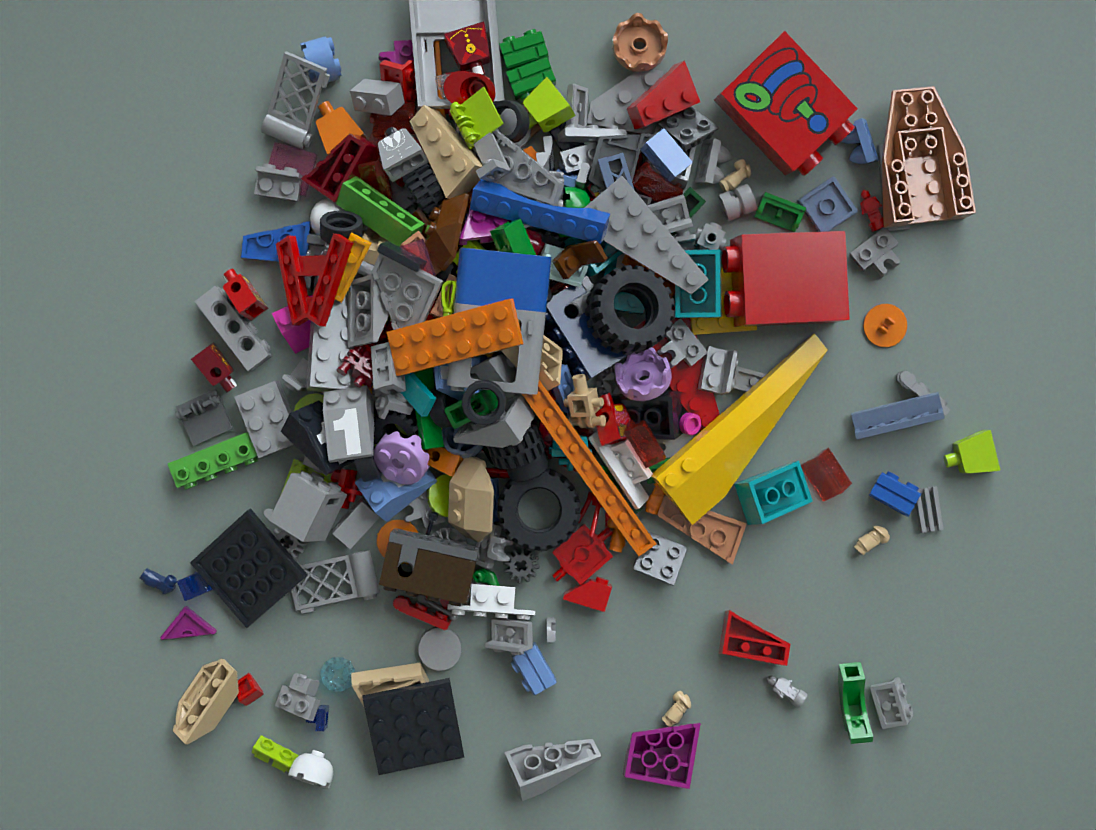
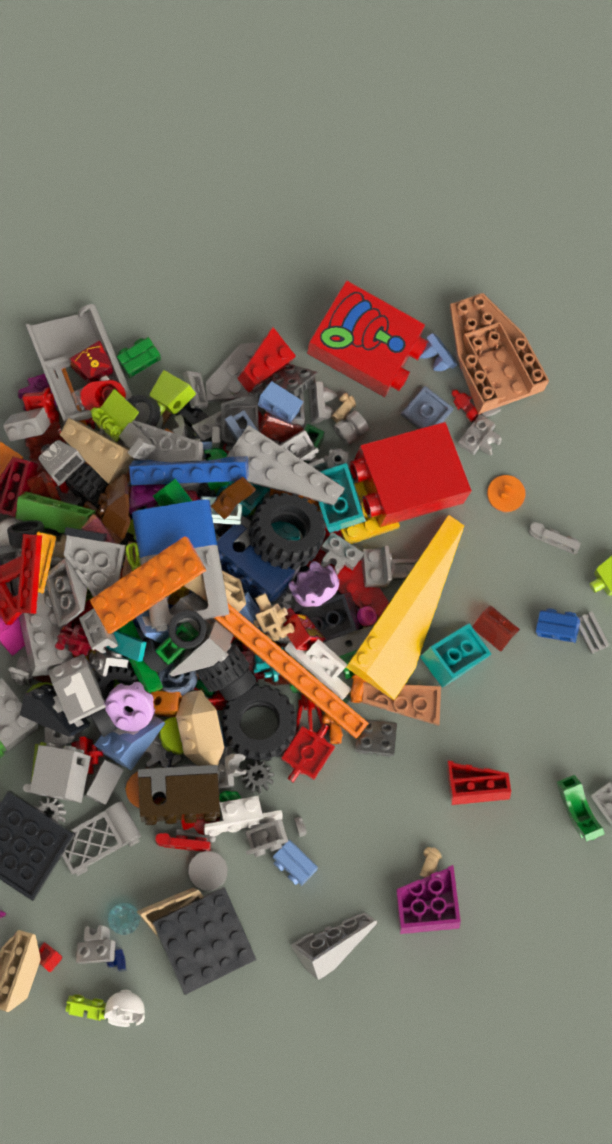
camera: 25 degrees left, 15 degrees down
green brick [506,57,556,101] -> none
light grey tile [557,124,627,143] -> none
red slope [563,576,612,612] -> none
nougat plate [612,13,668,72] -> none
clear red panel [624,420,666,468] -> none
green hinge [754,192,806,232] -> none
light grey piece [767,676,808,709] -> none
sand blue fence [851,392,945,440] -> none
tan arm [854,526,890,555] -> none

